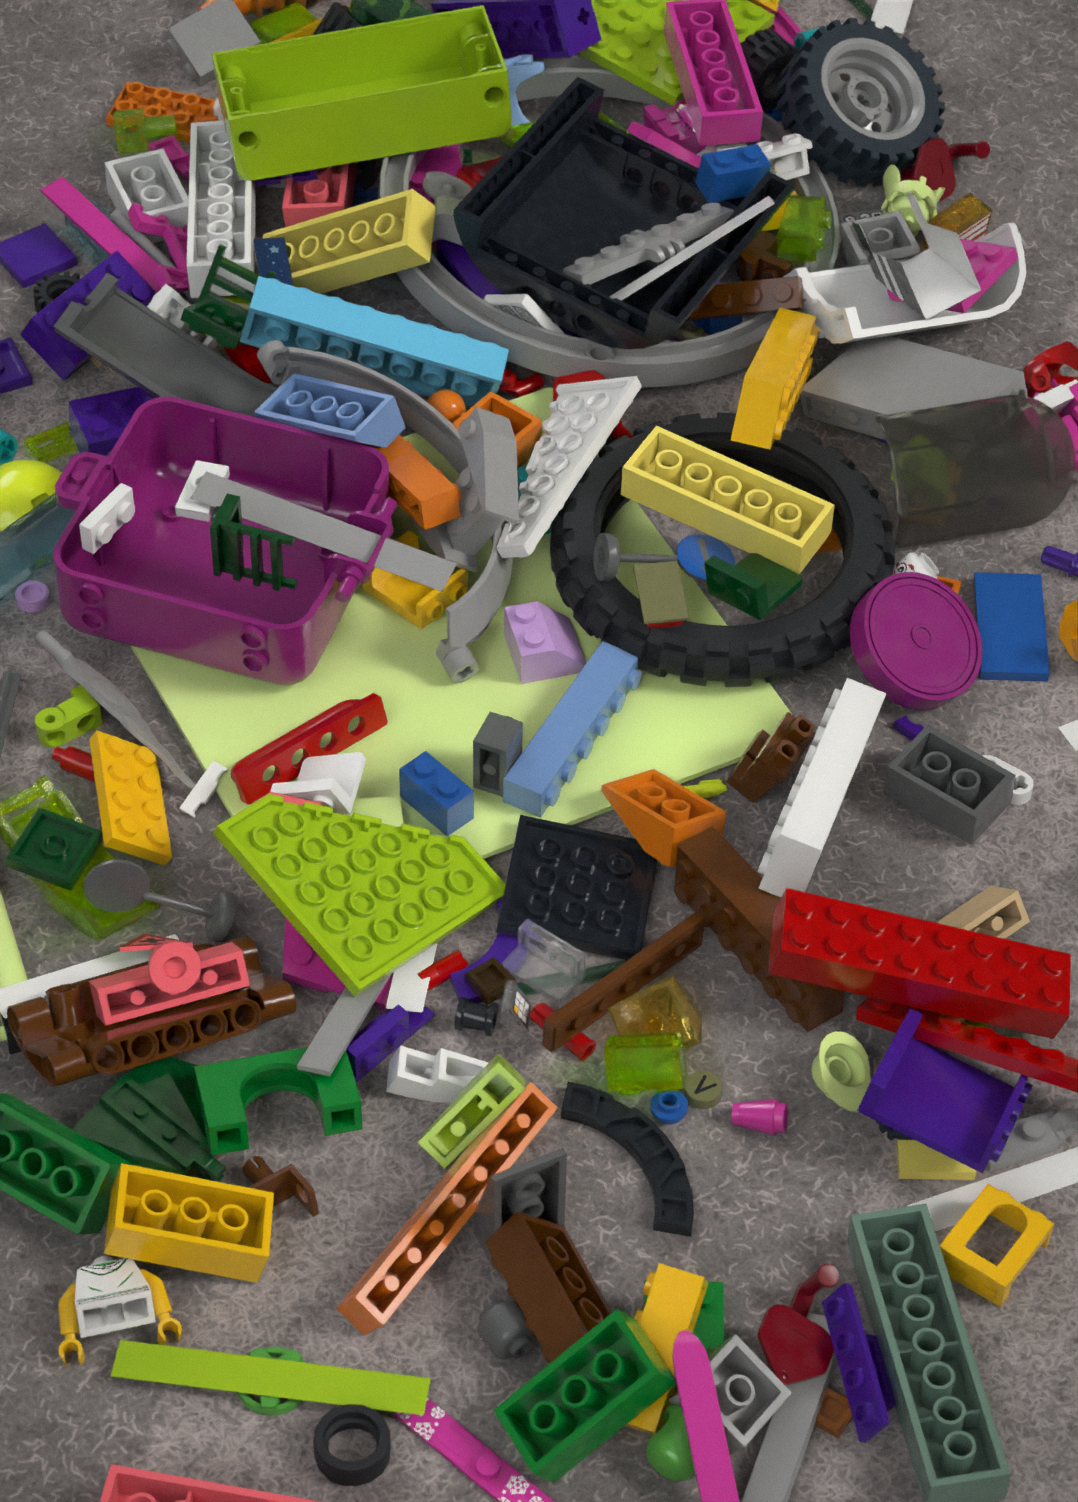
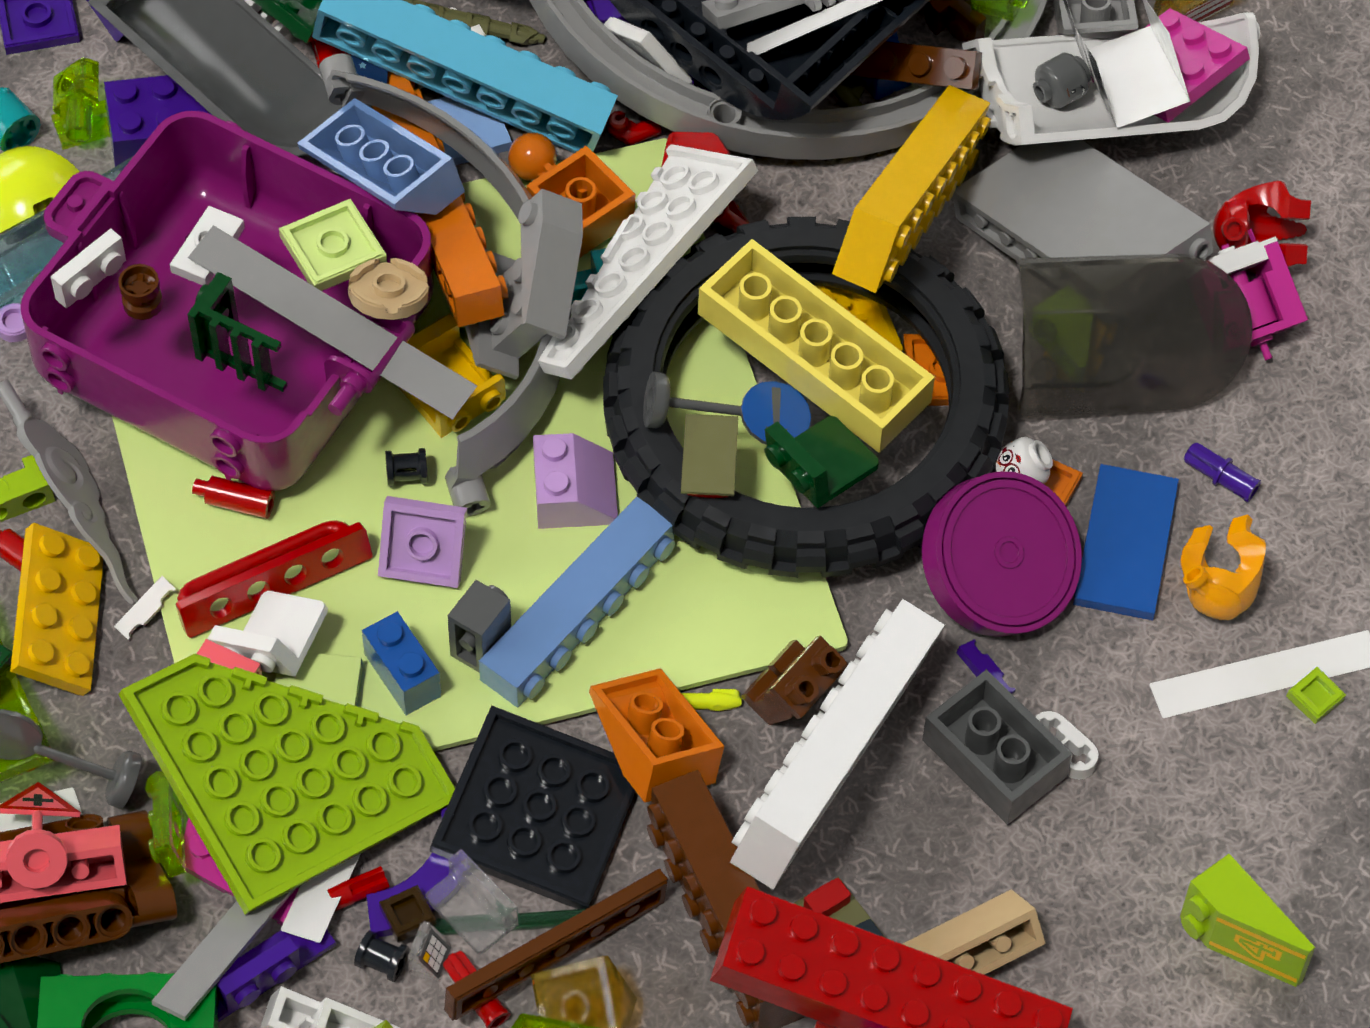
camera: 10 degrees right, 10 degrees up
none -> clear neon green piece [53,58,99,143]
none -> reddish brown wheel [118,264,163,320]
none -> clear neon green hinge [145,771,186,878]
none -> red cylinder [192,476,275,519]
none -> yellowish green tile [279,198,387,291]
none -> tan tile [348,258,429,320]
none -> lavender tile [378,496,467,588]
none -> black bush [385,448,428,486]
none -> dark grey head [1033,52,1091,109]

